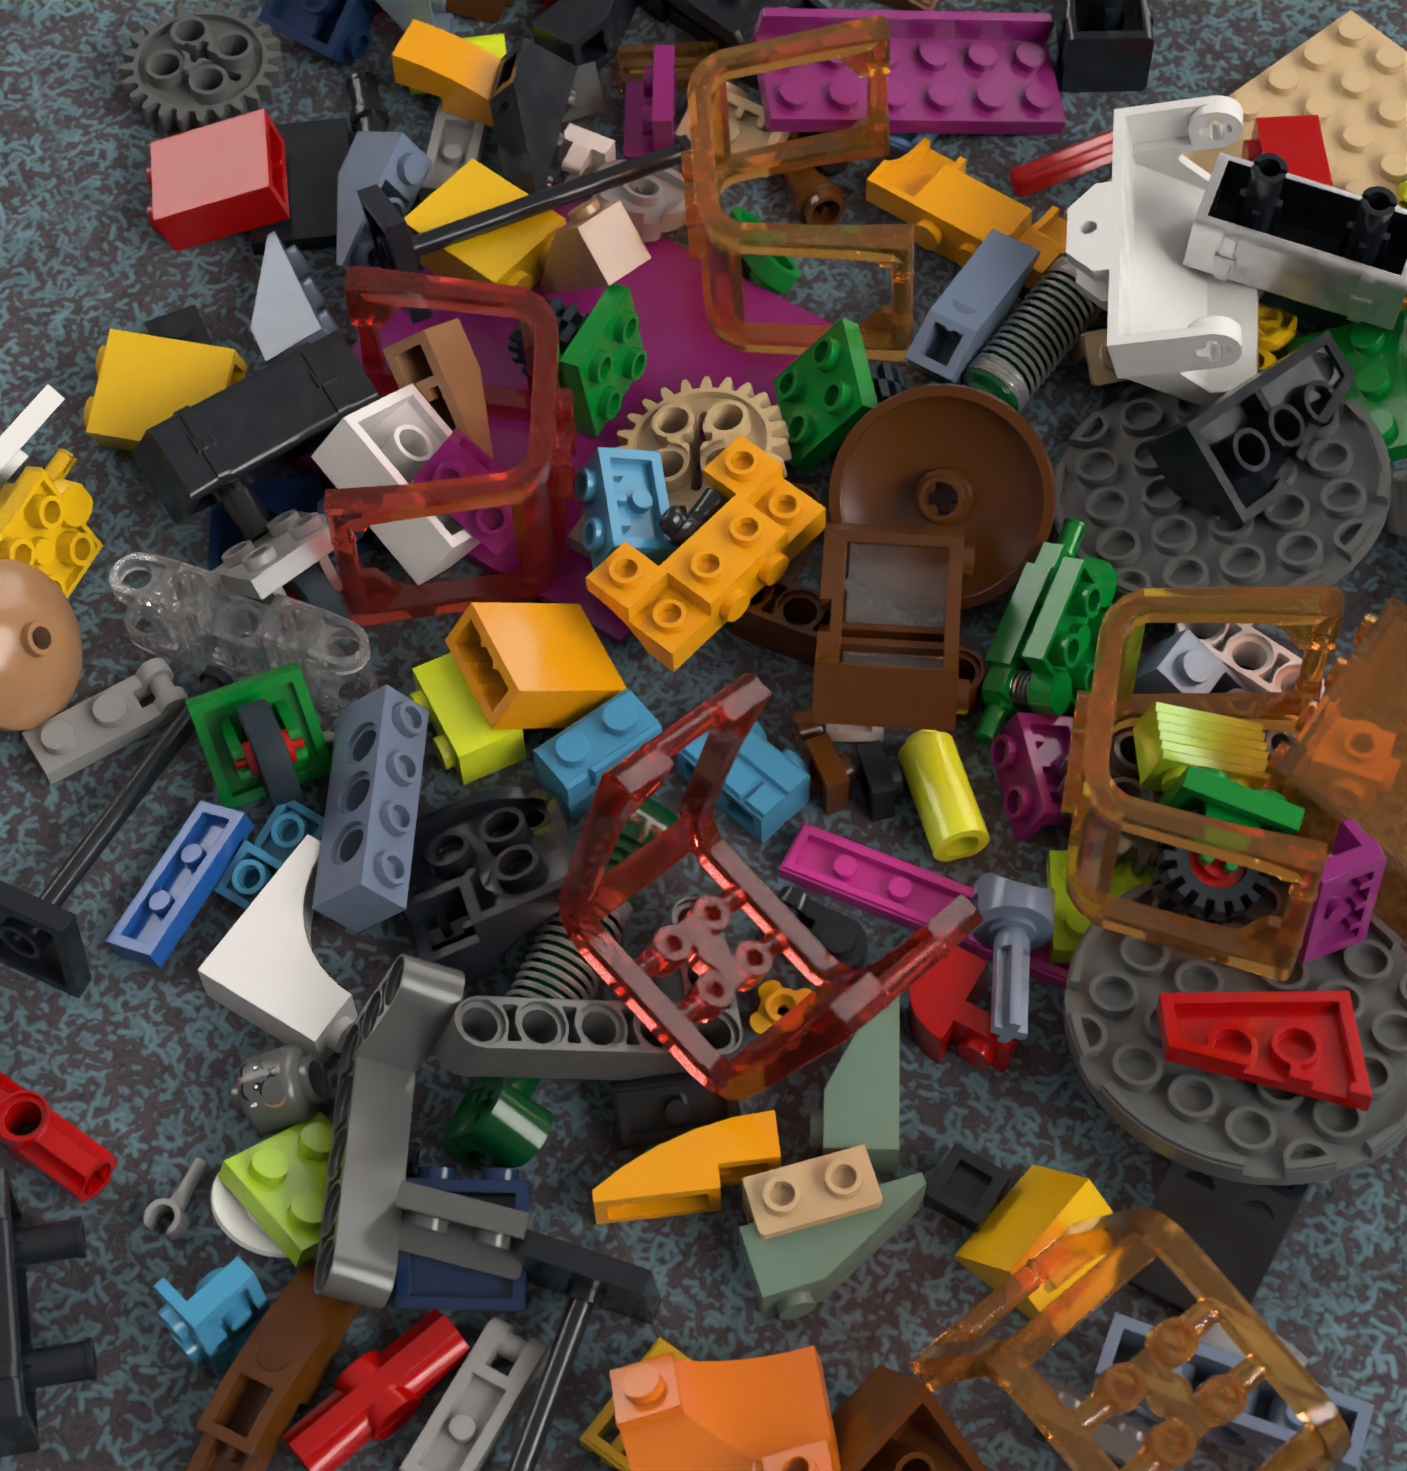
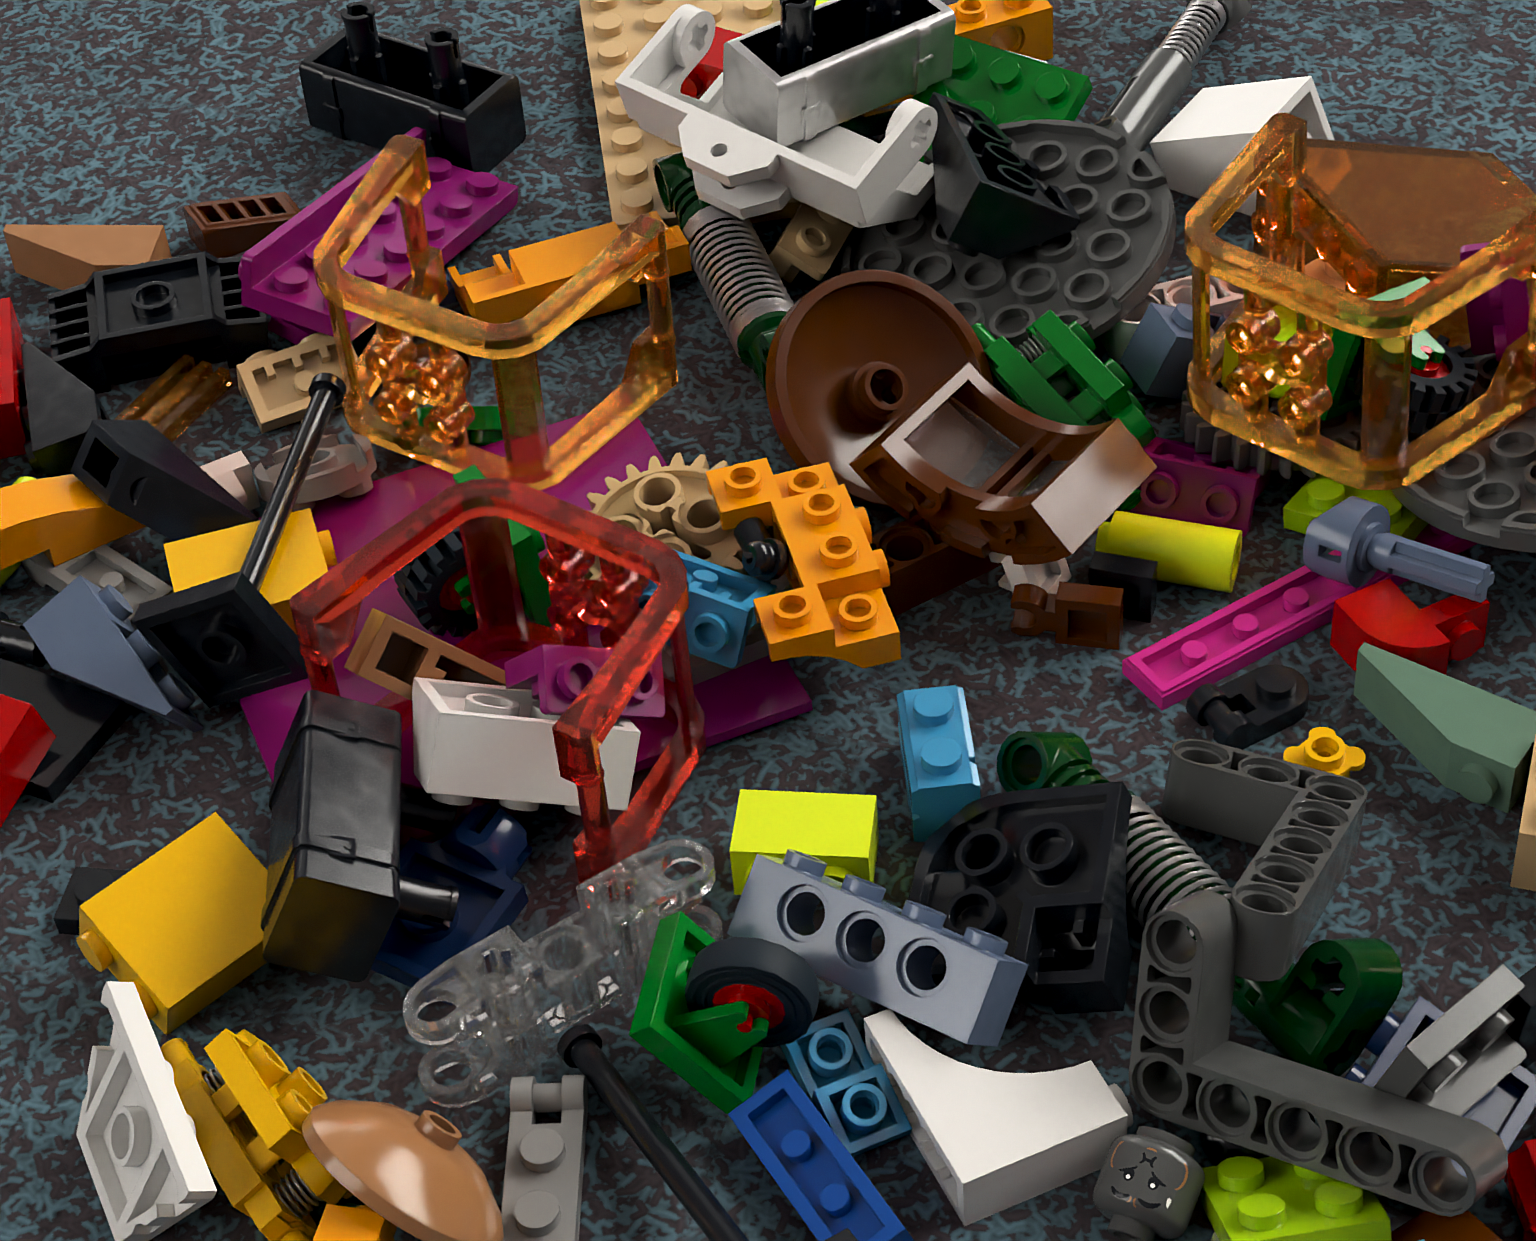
camera: 55 degrees left, 15 degrees down
light grey plate [209,509,353,646] -> none
slope [250,231,343,365] -> none
light orange brick [445,602,627,730] -> none
medium nougat slope [540,198,651,294] -> none
clear red windscreen [558,673,982,1101] -> none
light orange slope [592,1110,781,1225] -> none
black plate [610,1065,741,1149] -> none
magenta bracket [623,45,676,160] -> none
dark azure brick [676,707,810,844] -> none
green plate [773,318,908,473] -> none
sand blue slope [904,229,1041,385] -> none
red axle [1009,129,1113,198] -> none

